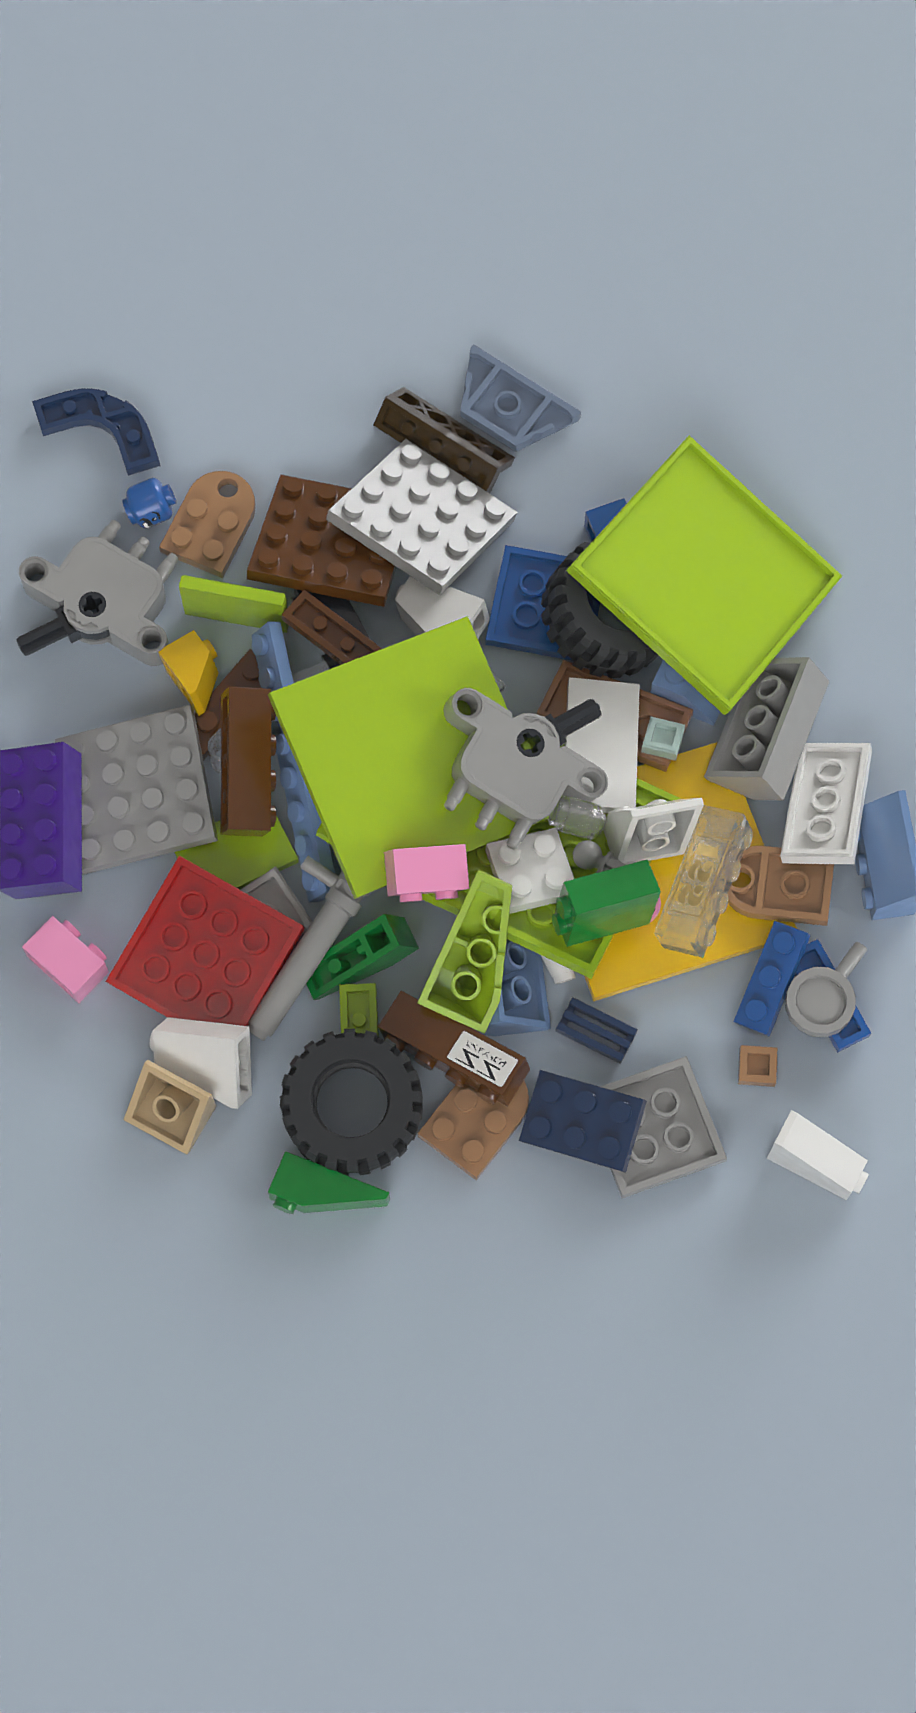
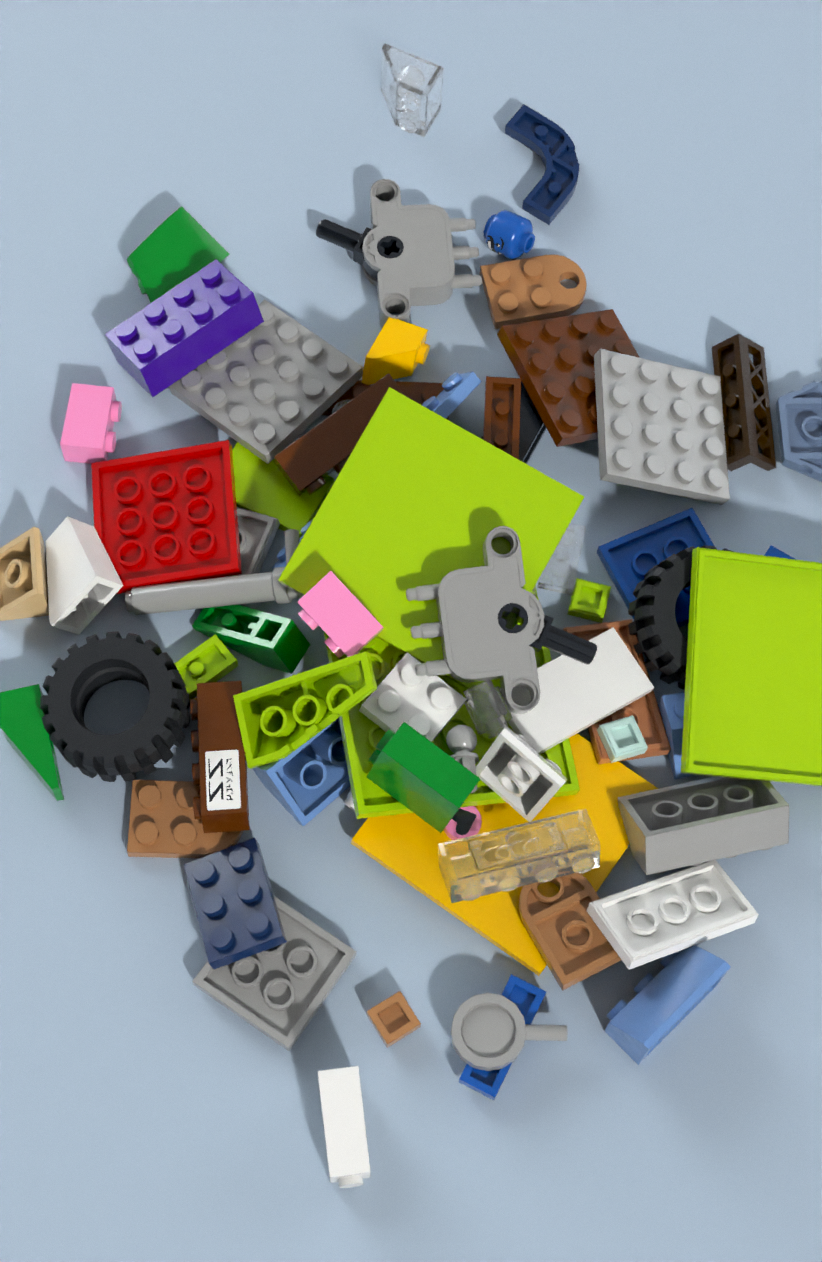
camera: 50 degrees right, 5 degrees down
lime tile [179,575,289,633] -> none
white slope [395,576,490,639] -> none
dark blue tile [555,997,638,1064] -> none
blue plate [733,921,811,1037] -> none
none -> lime tile [567,578,611,623]

